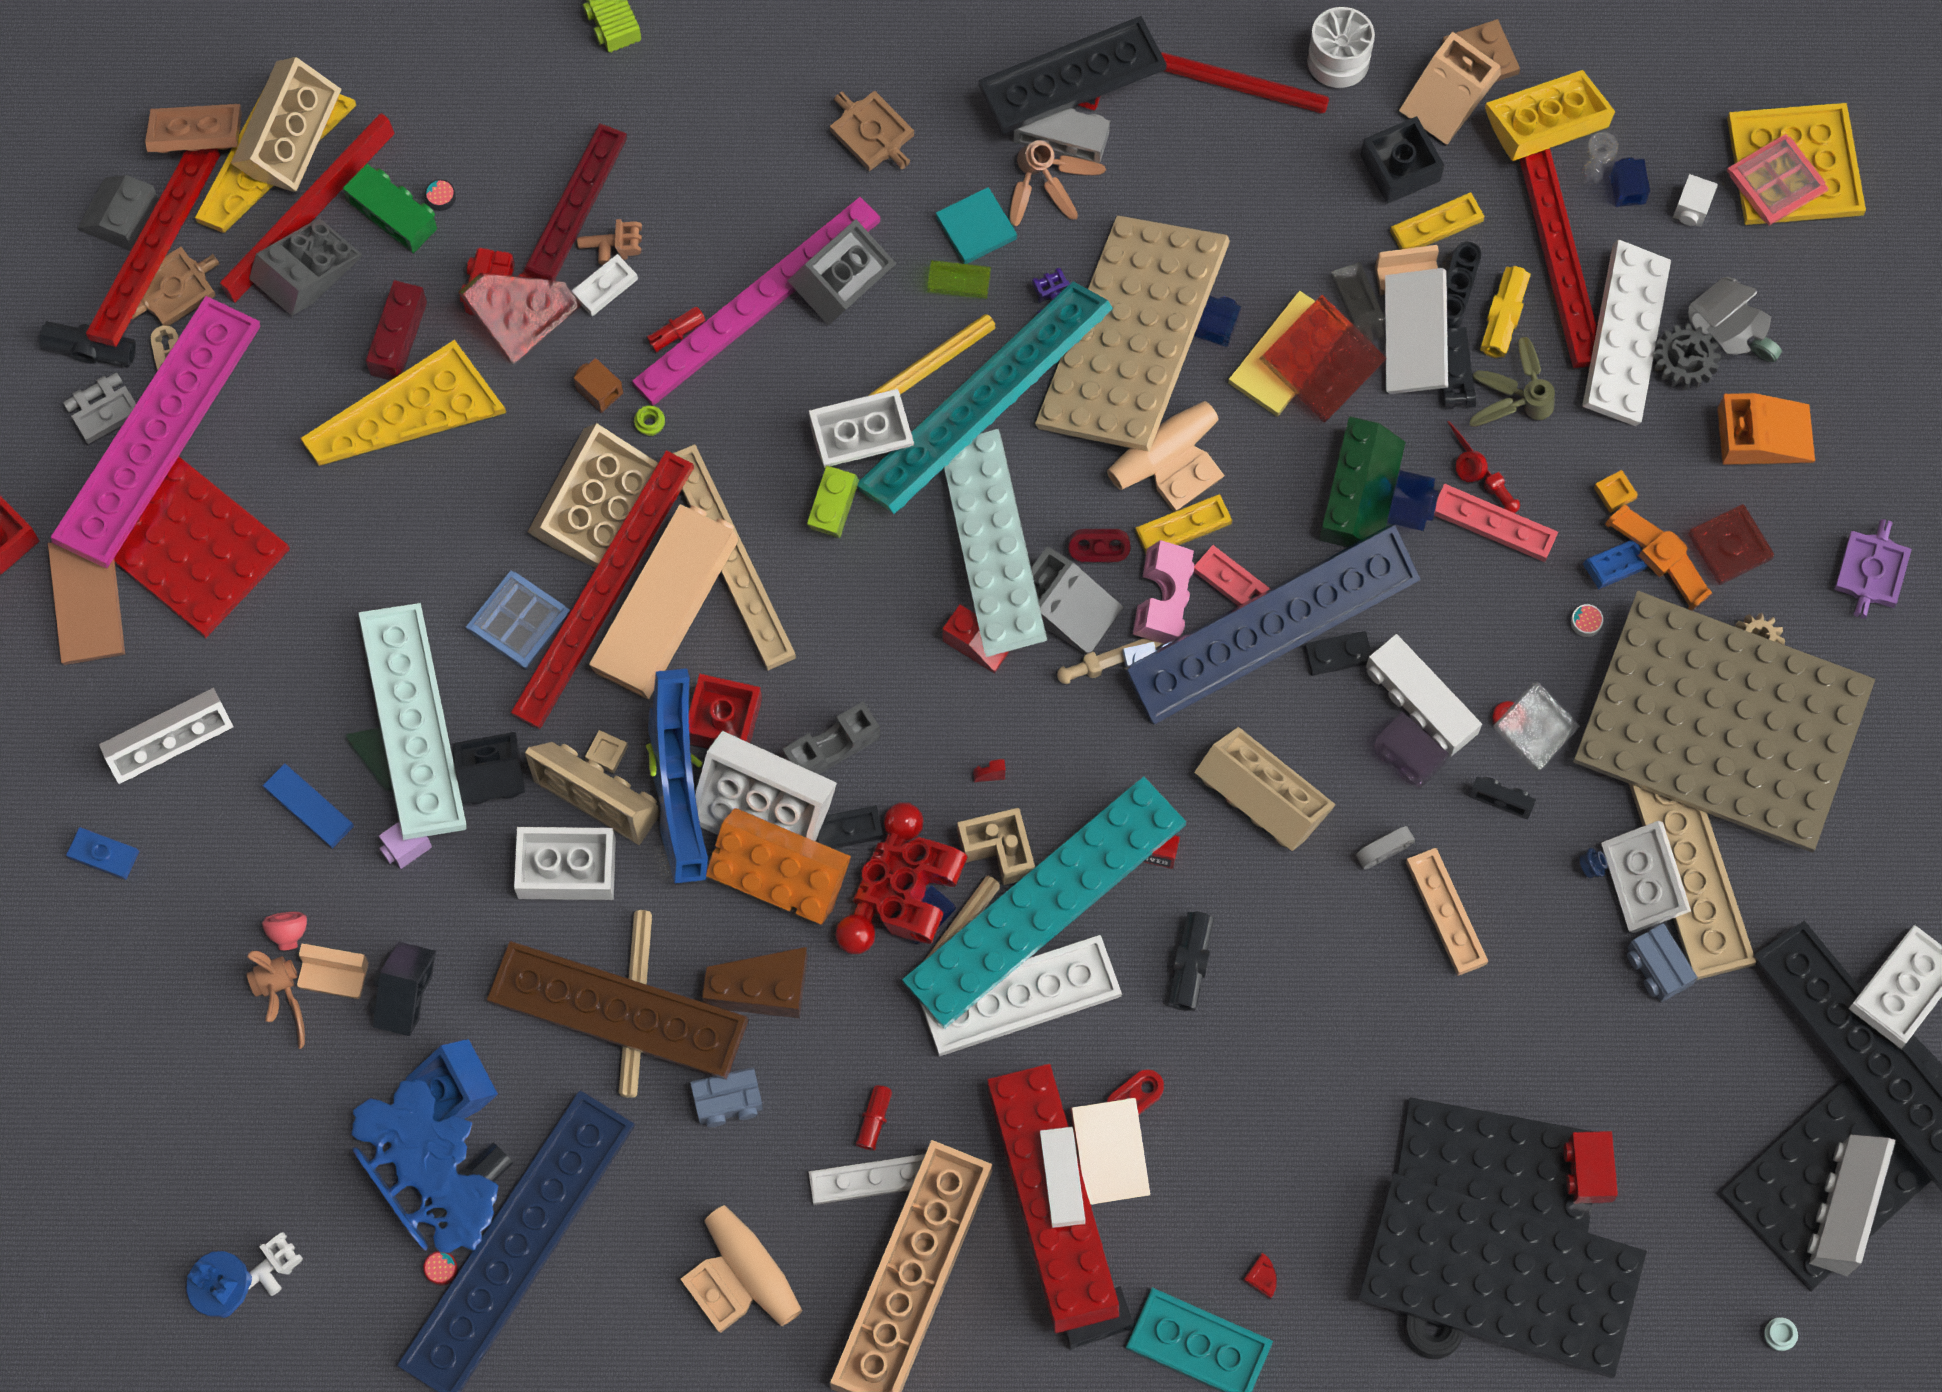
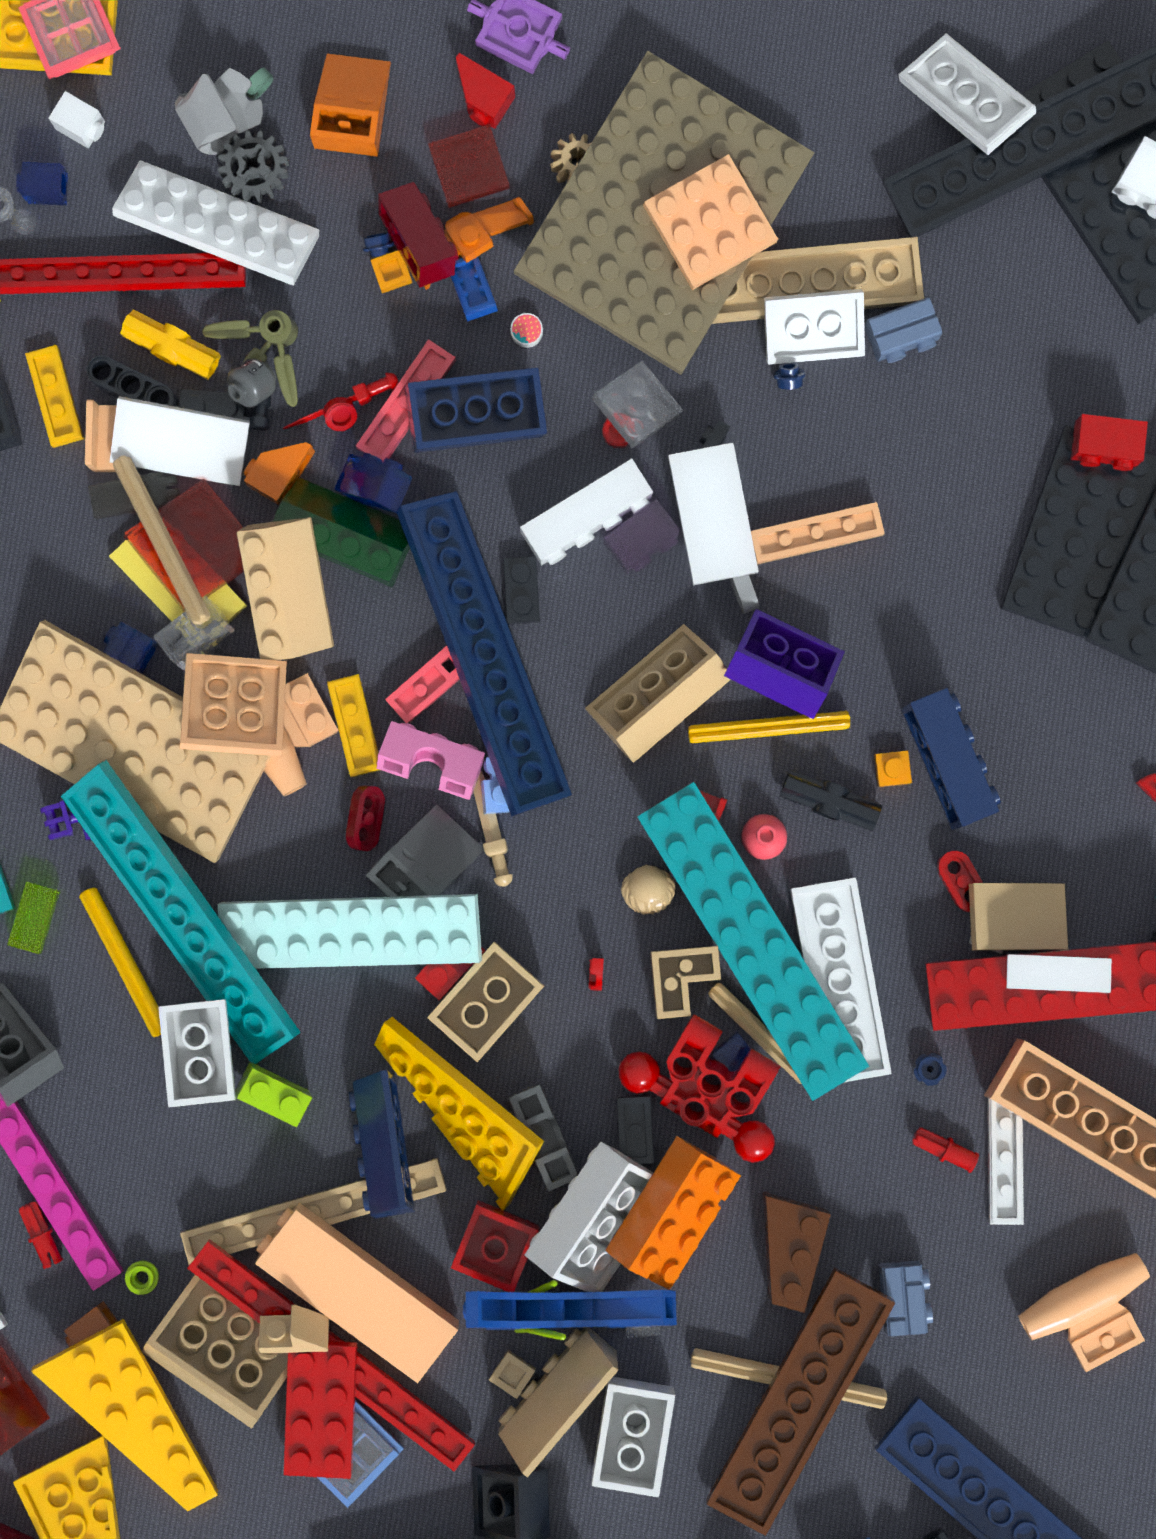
camera: 80 degrees left, 15 degrees up
none -> yellow wing [31,1319,218,1511]
none -> tan axle [113,455,210,625]
none -> clear brick [153,595,235,670]
none -> light nougat plate [180,653,287,756]
none -> dark grey head [227,358,276,407]
none -> tan slope [237,517,334,660]
none -> orange slope [244,442,315,505]
none -> tan slope [258,1305,329,1353]
none -> red plate [284,1341,357,1479]
none -> dark blue slope [349,1070,415,1218]
none -> dark blue plate [362,232,394,257]
none -> yellow wing [374,1017,544,1211]
none -> dark red brick [378,182,458,288]
none -> dark blue brick [405,368,547,453]
none -> tan brick [427,942,545,1062]
none -> red slope [456,53,515,129]
none -> tan hair [621,865,675,915]
none -> light nougat plate [643,154,778,290]
none -> white tile [668,443,759,585]
none -> yellow axle [688,711,850,743]
none -> dark purple brick [724,609,845,719]
none -> coral brick [741,814,787,860]
none -> light orange plate [874,750,912,787]
none -> dark blue brick [901,688,1001,830]
none -> dark blue plate [914,1053,947,1086]

